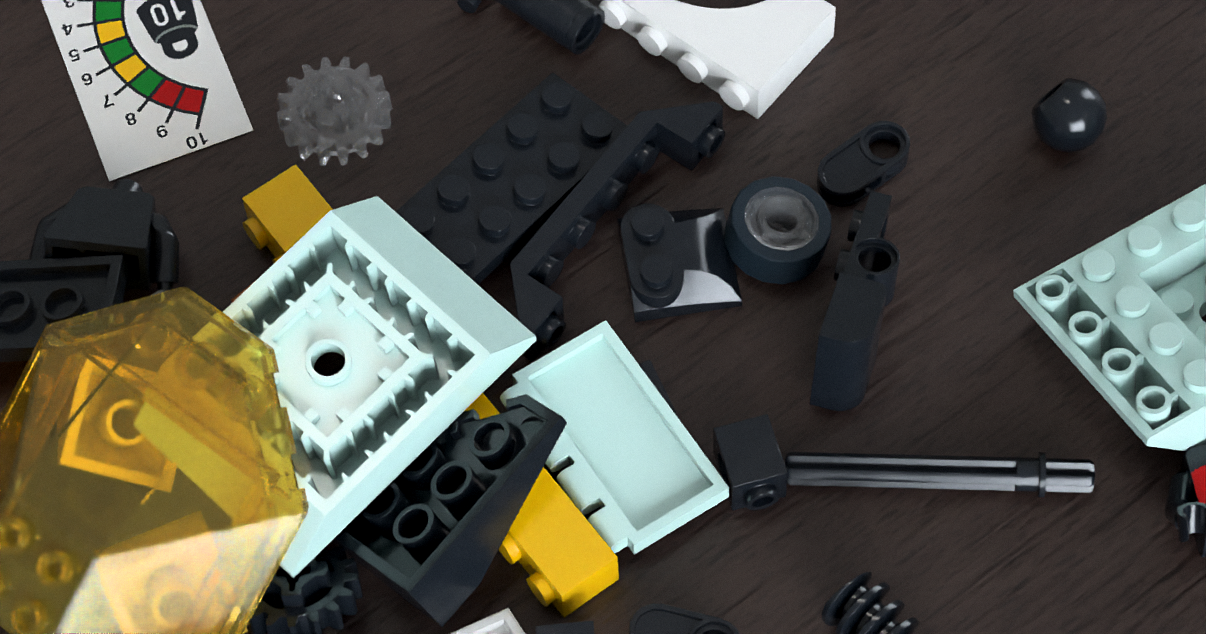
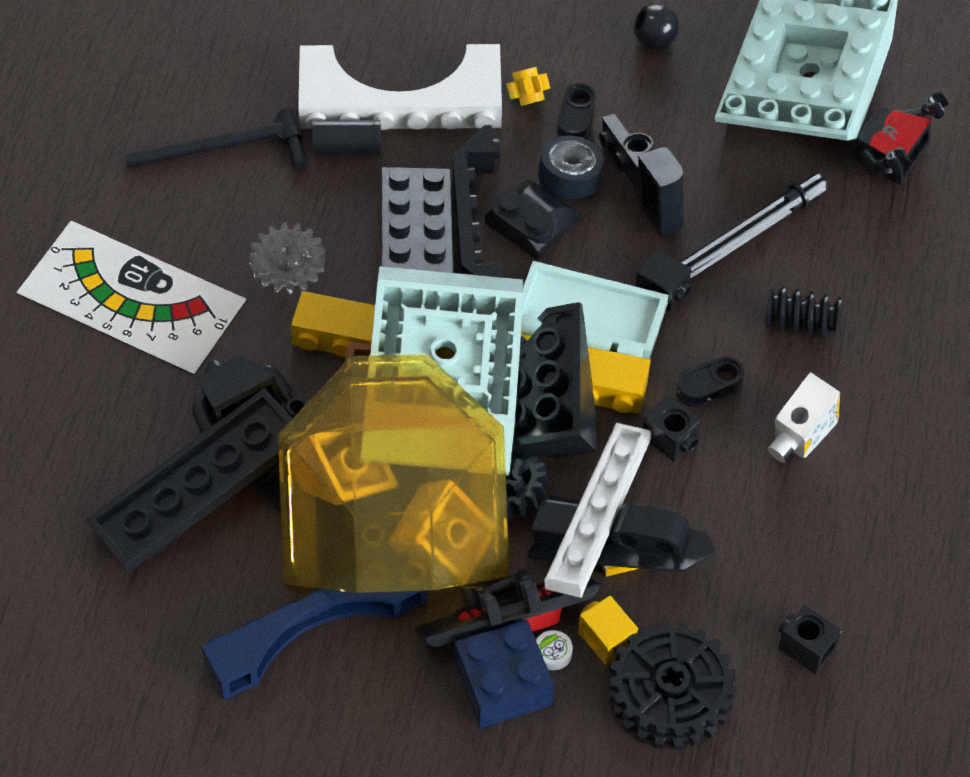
camera: 45 degrees left, 5 degrees down
none -> yellow gear [506,67,550,106]

